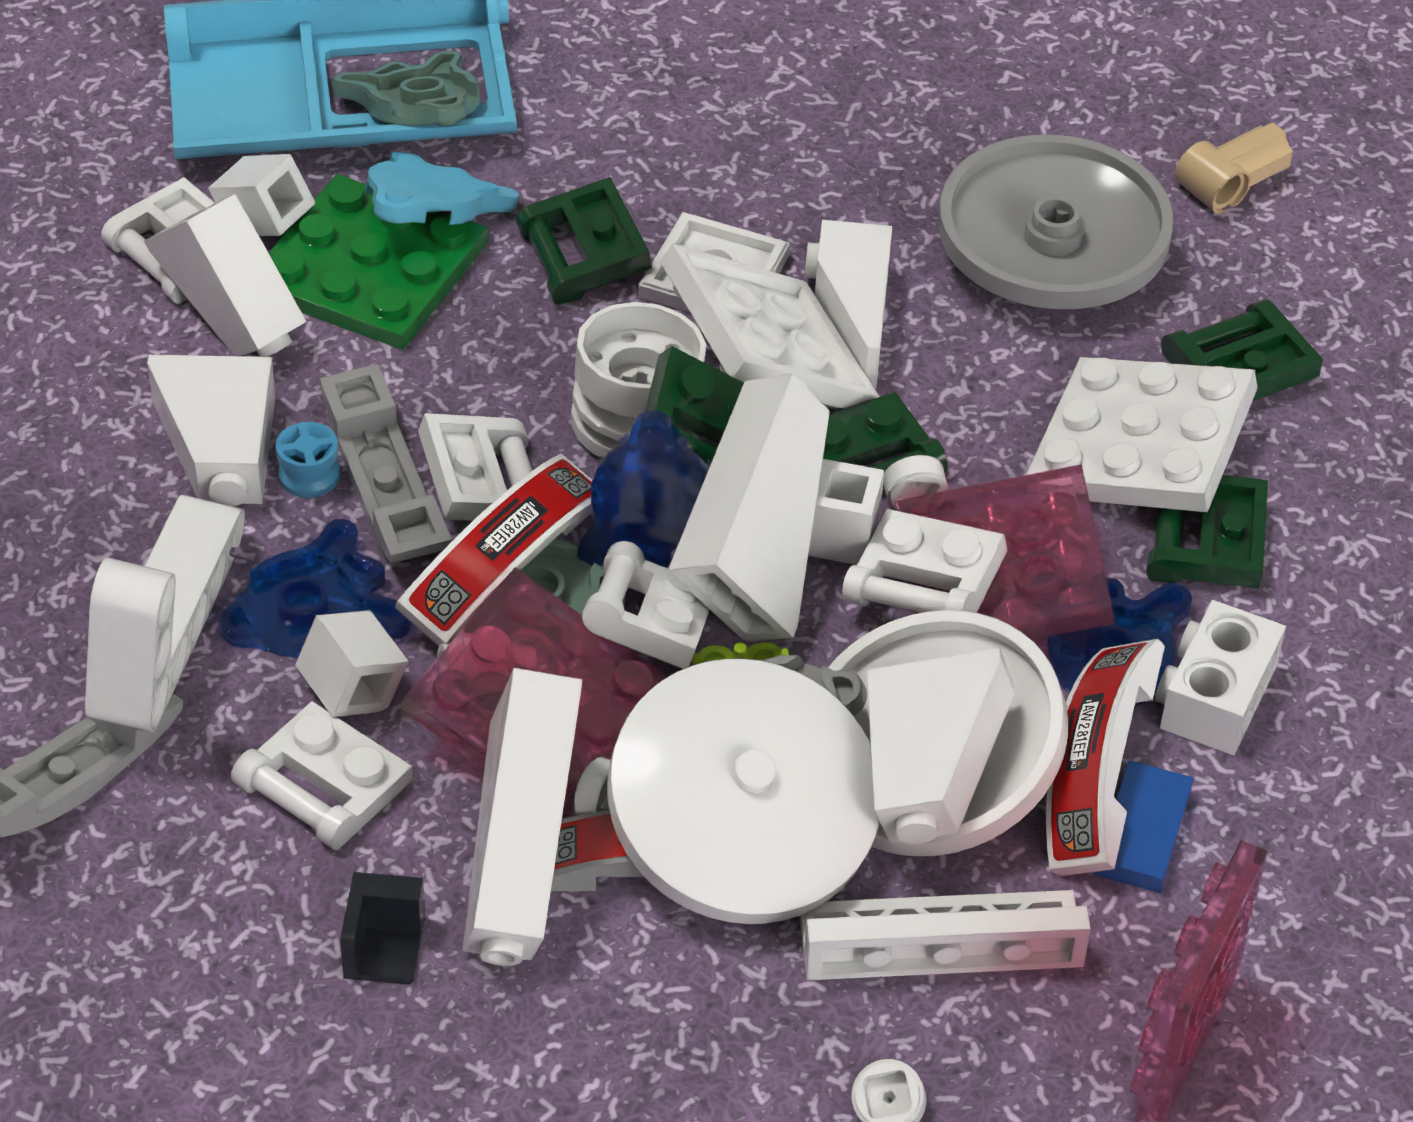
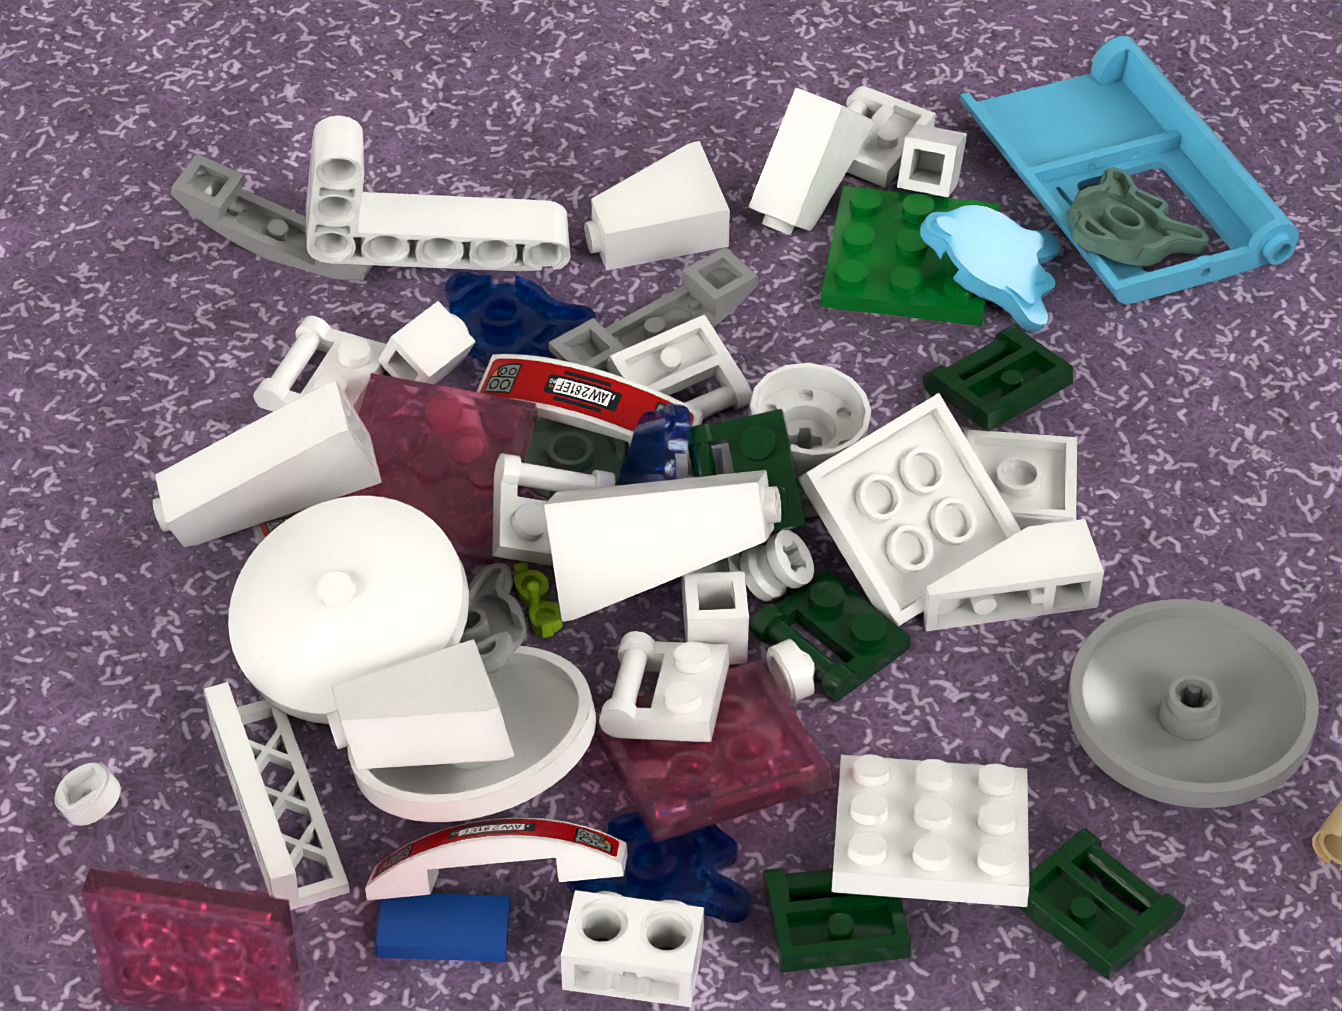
camera: 75 degrees right, 0 degrees up
dark azure wheel [276,422,340,498] -> none
black panel [340,872,426,984] -> none

